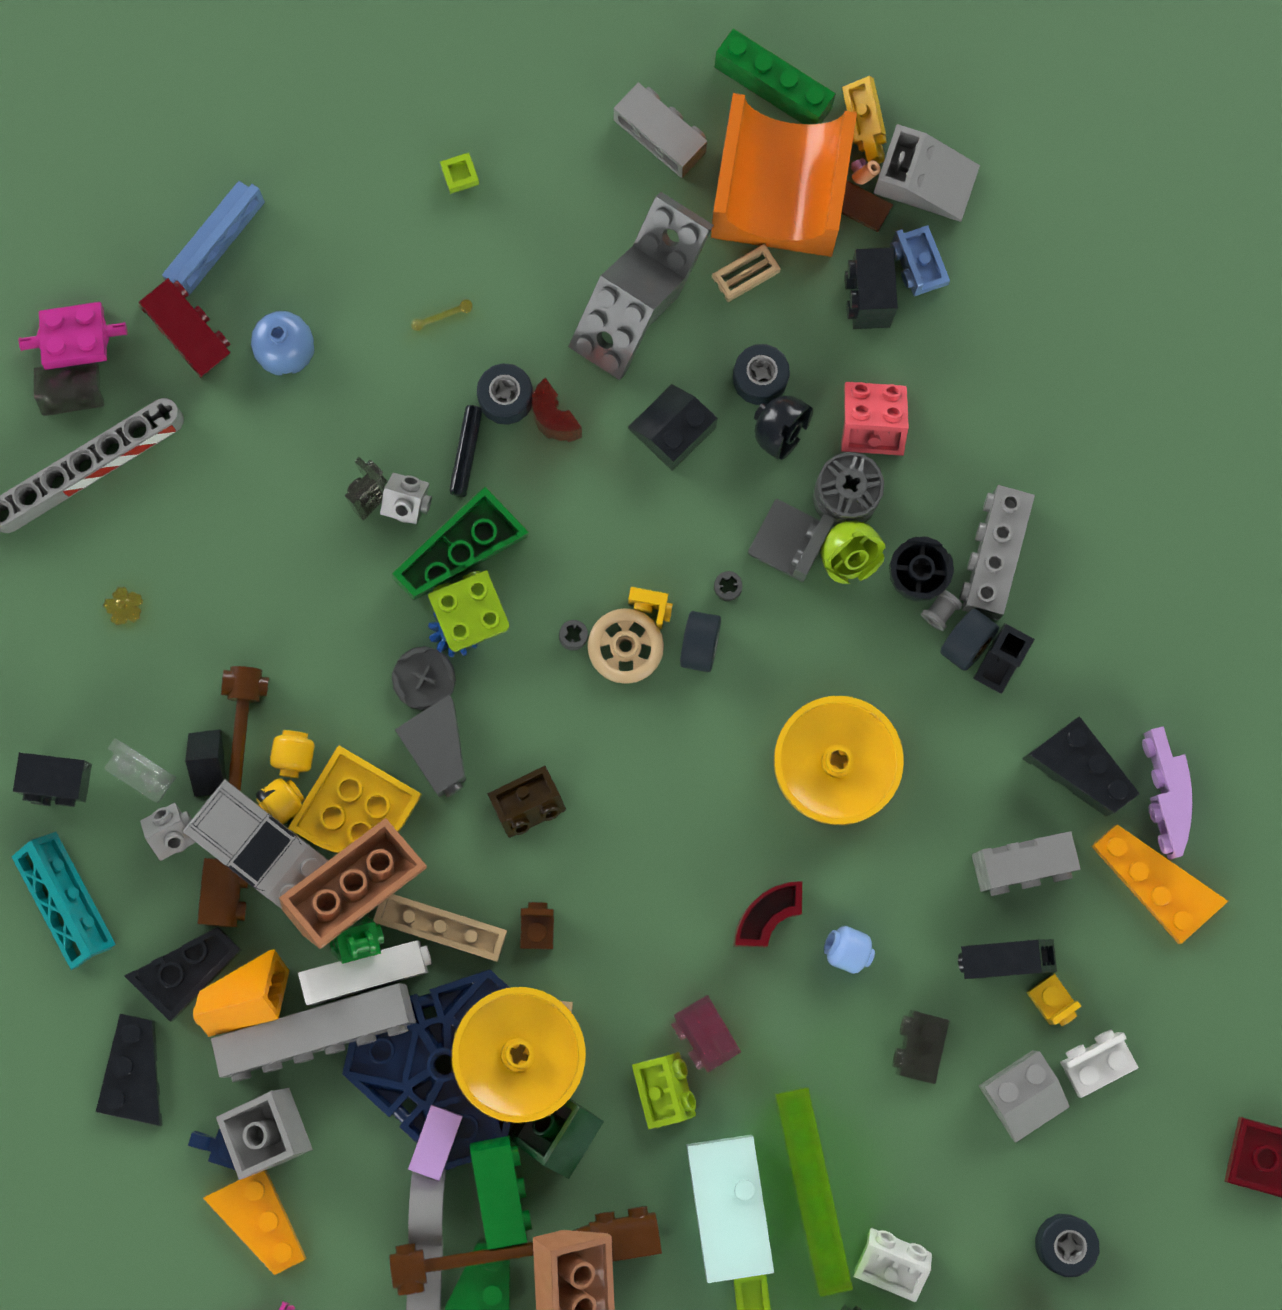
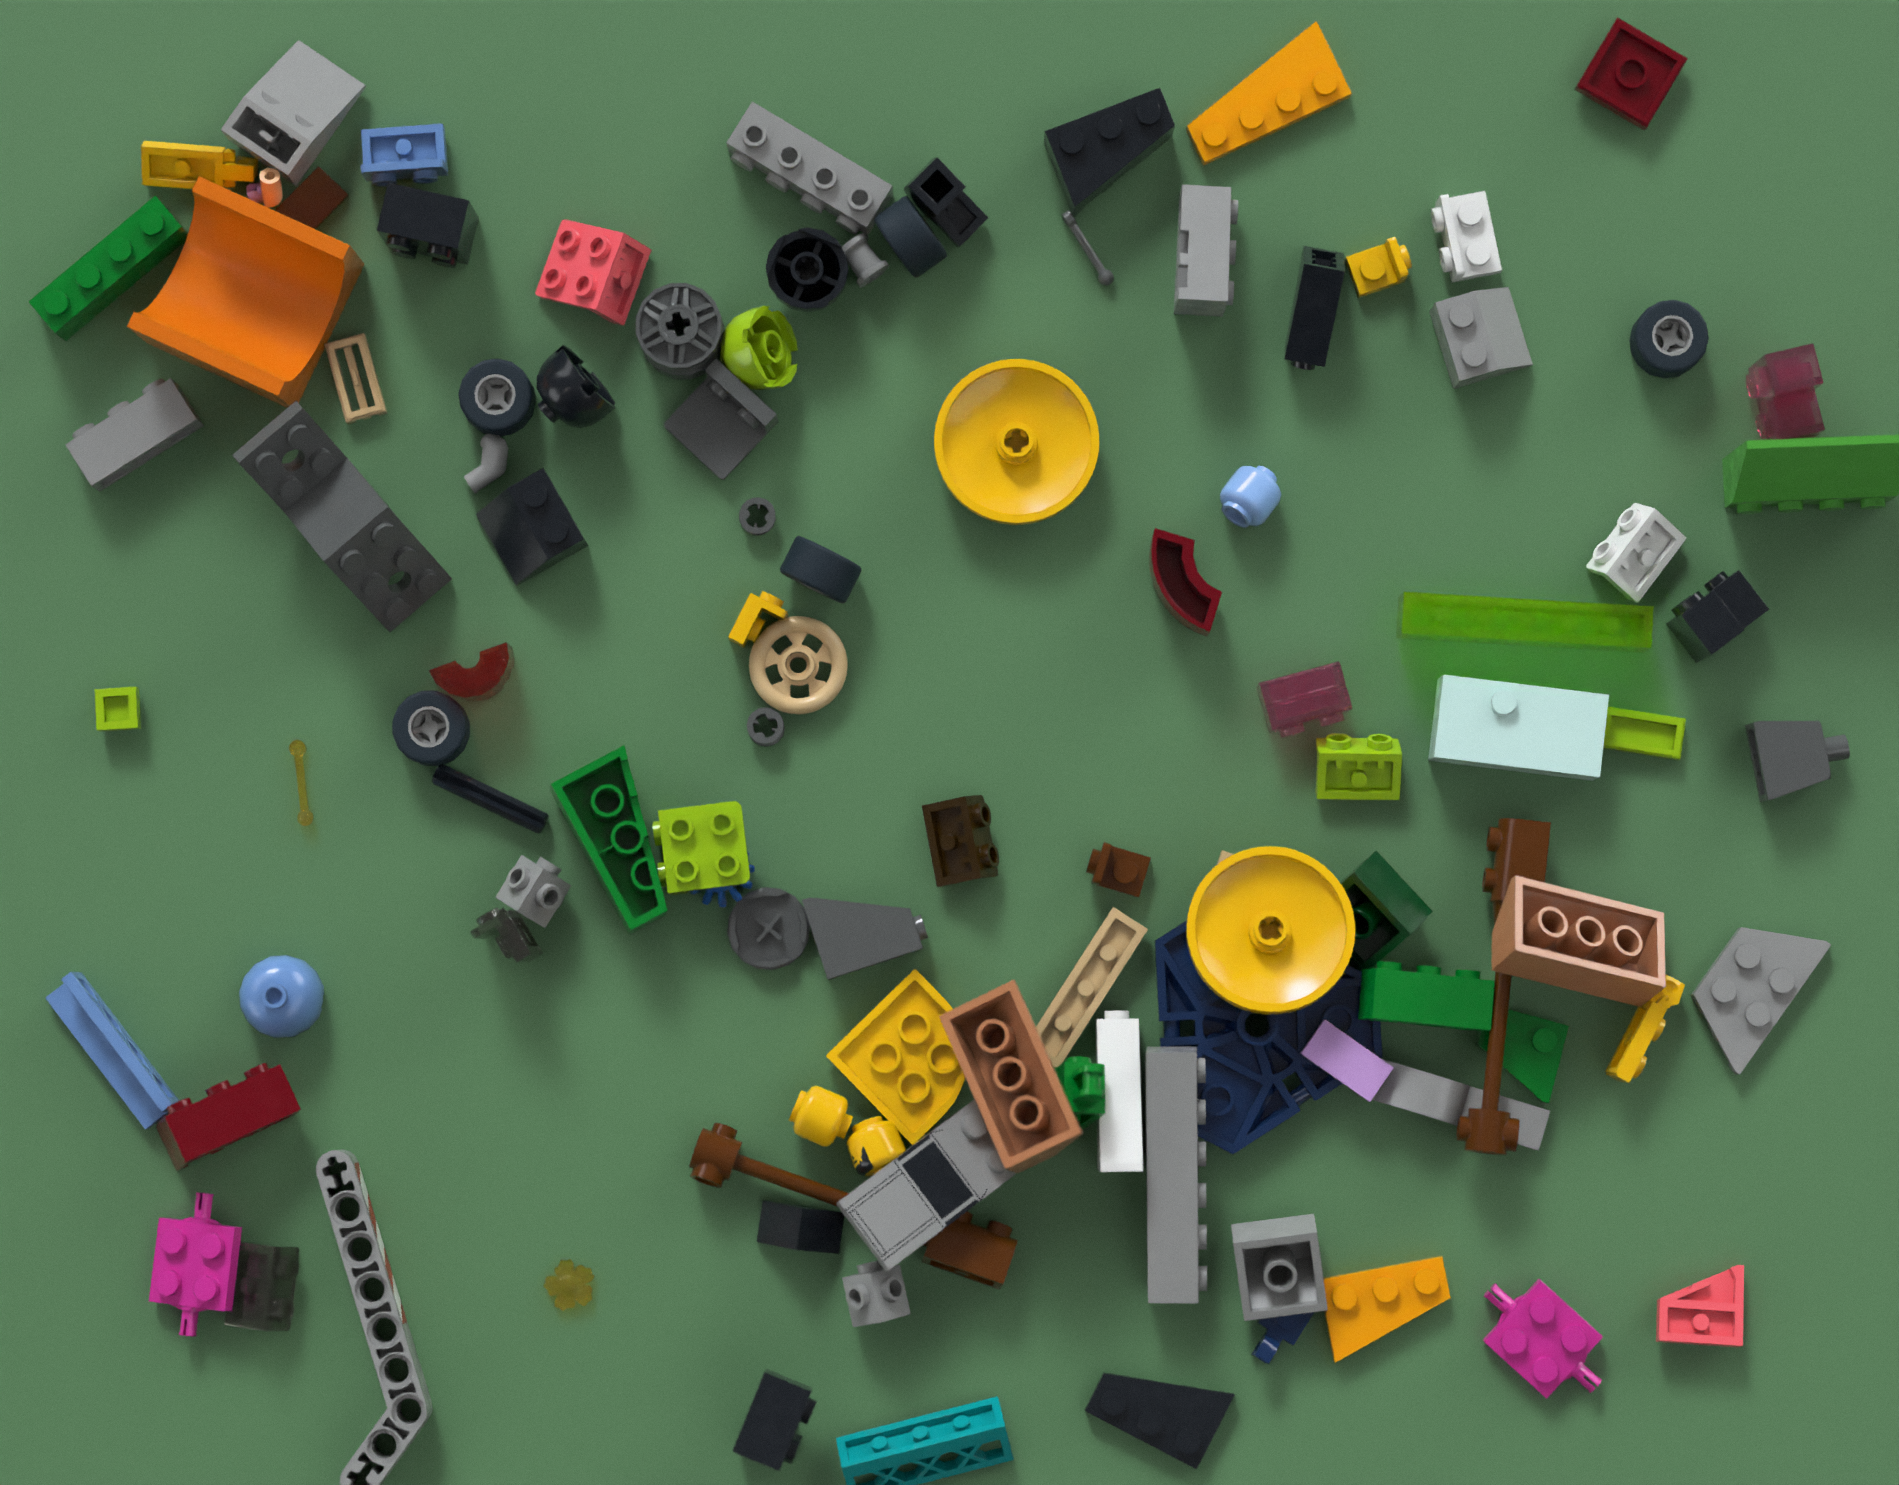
camera: 70 degrees left, 5 degrees up
clear bracket [105,738,176,803] -> none
black wing [124,927,242,1022] -> none
light orange slope [192,949,290,1037] -> none
clear smoke bracket [892,1010,950,1084] -> none
lavender slope [1142,726,1192,860] -> none
none -> light grey arm [463,433,509,493]
none -> dark grey hinge [1061,210,1114,286]

